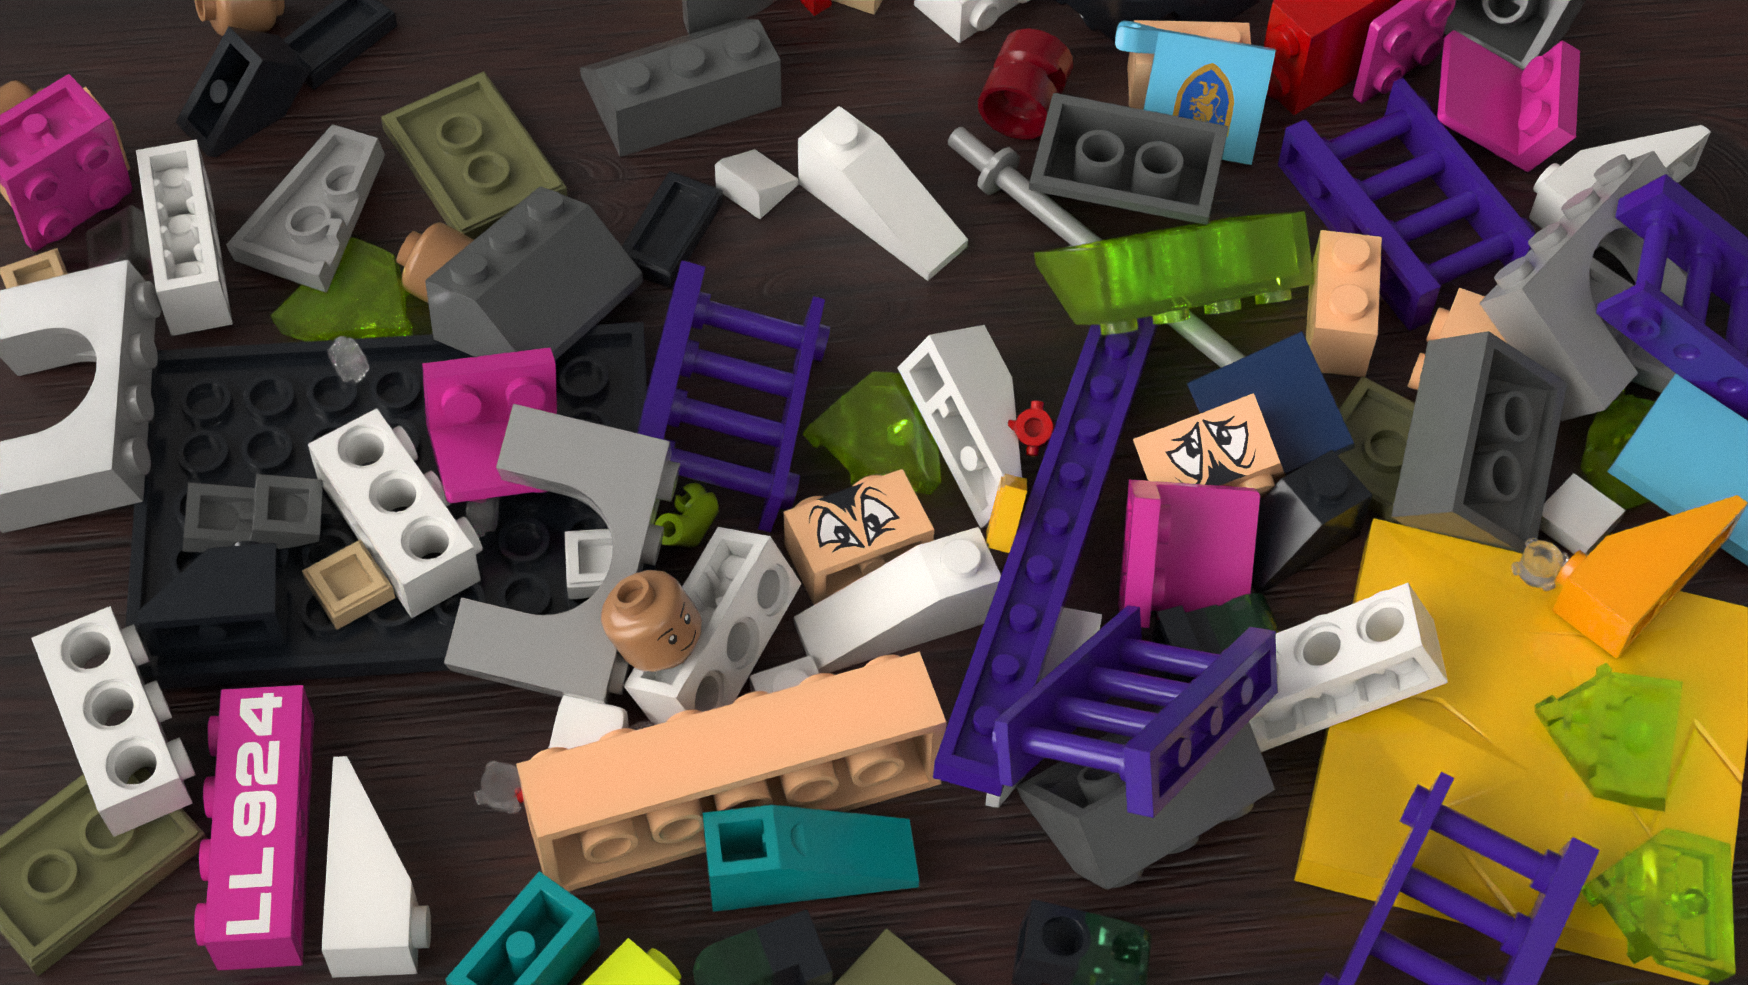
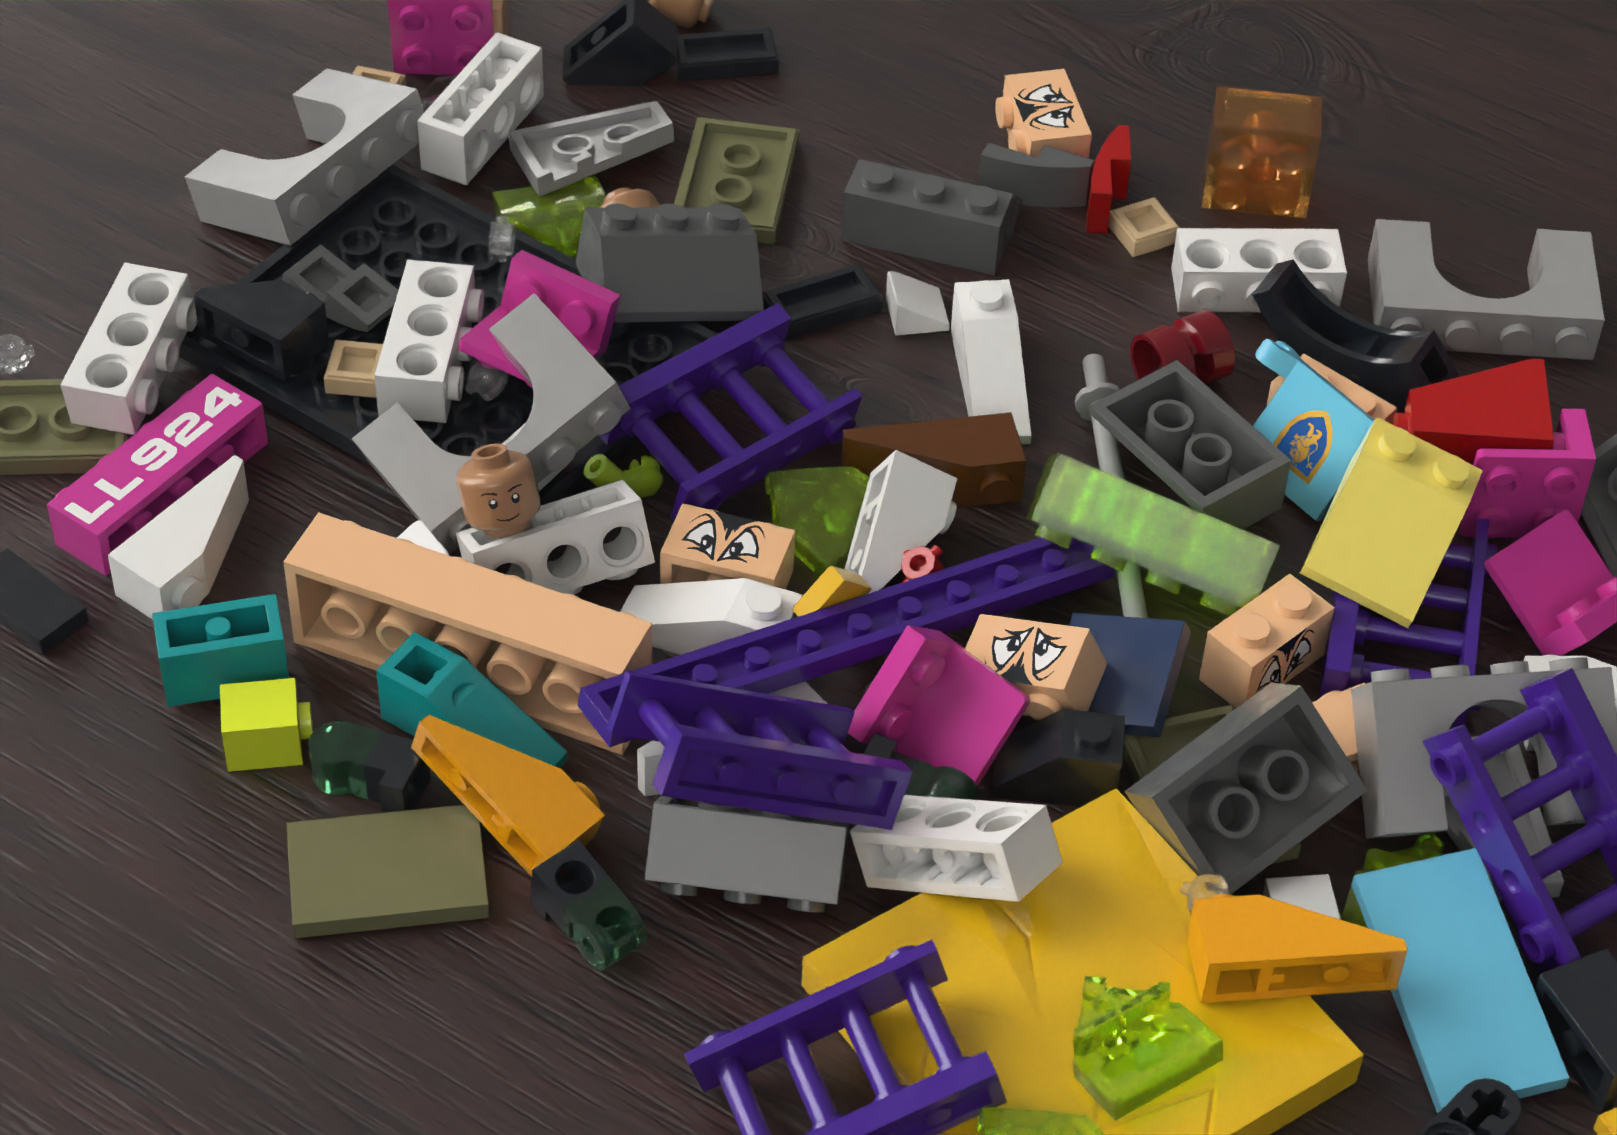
camera: 40 degrees right, 10 degrees down
none -> light orange slope [411,715,605,877]
none -> reddish brown slope [841,412,1026,507]
none -> light yellow slope [1300,417,1483,628]

